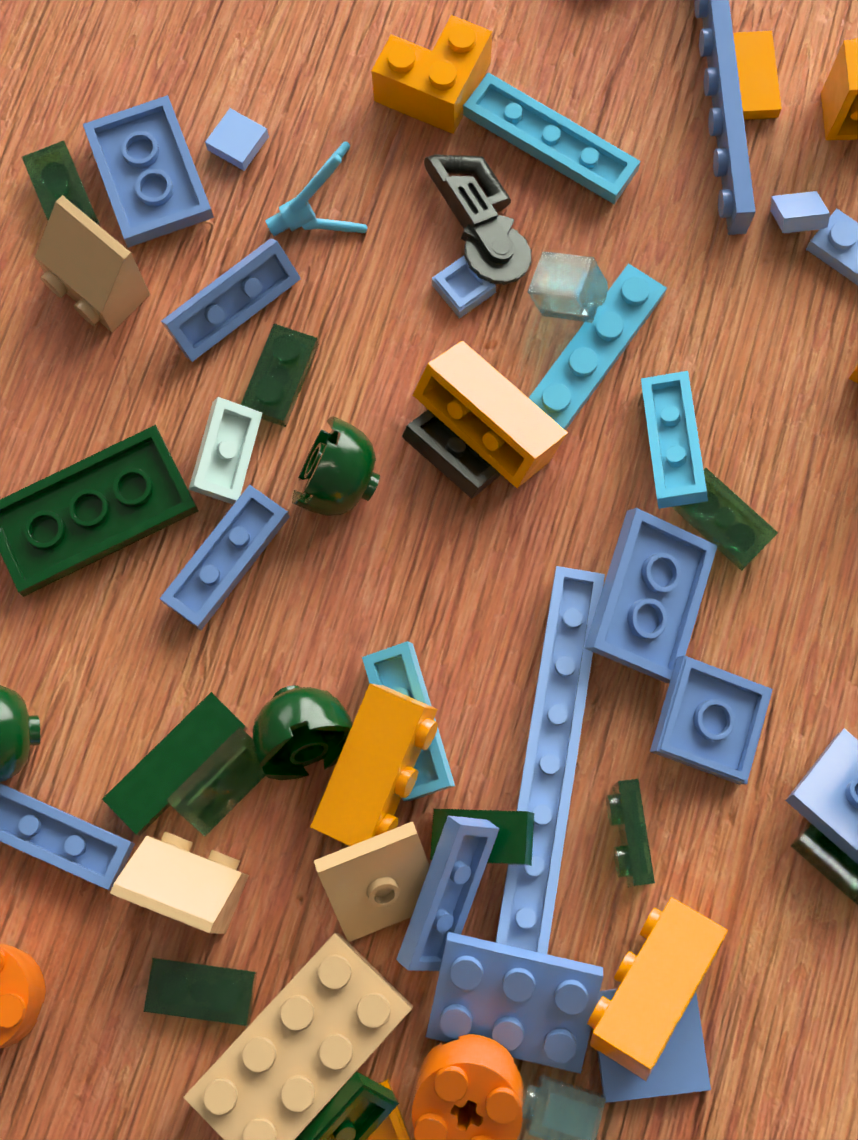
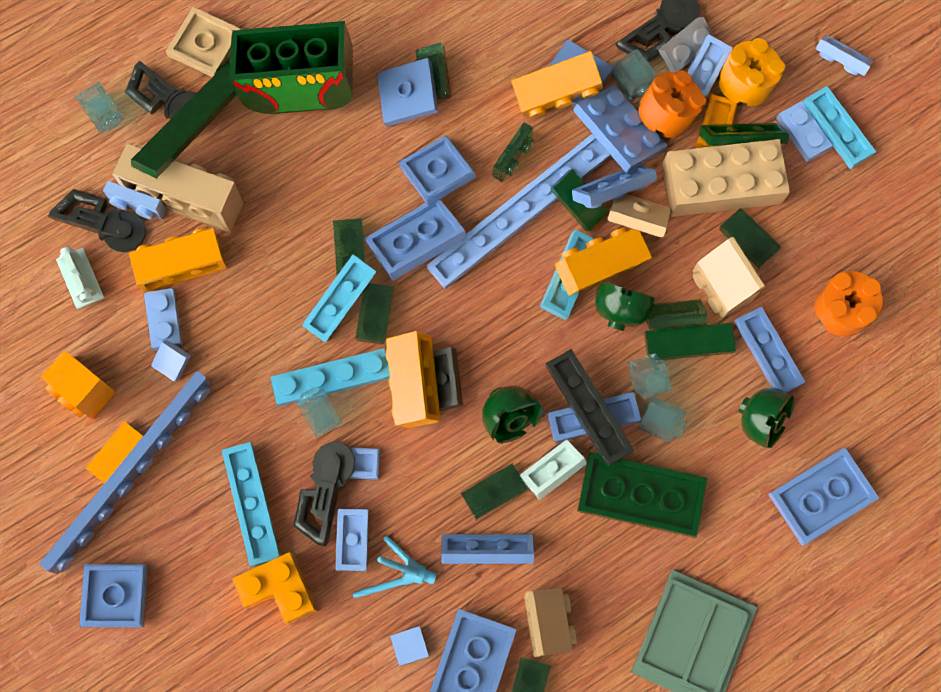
camera: 145 degrees left, 0 degrees up
none -> light blue plate [335,509,369,572]
none -> clear green plate [355,283,394,345]
none -> pearl dark grey plate [545,349,634,467]
none -> clear light blue brick [627,354,672,399]
none -> clear light blue brick [637,396,687,443]

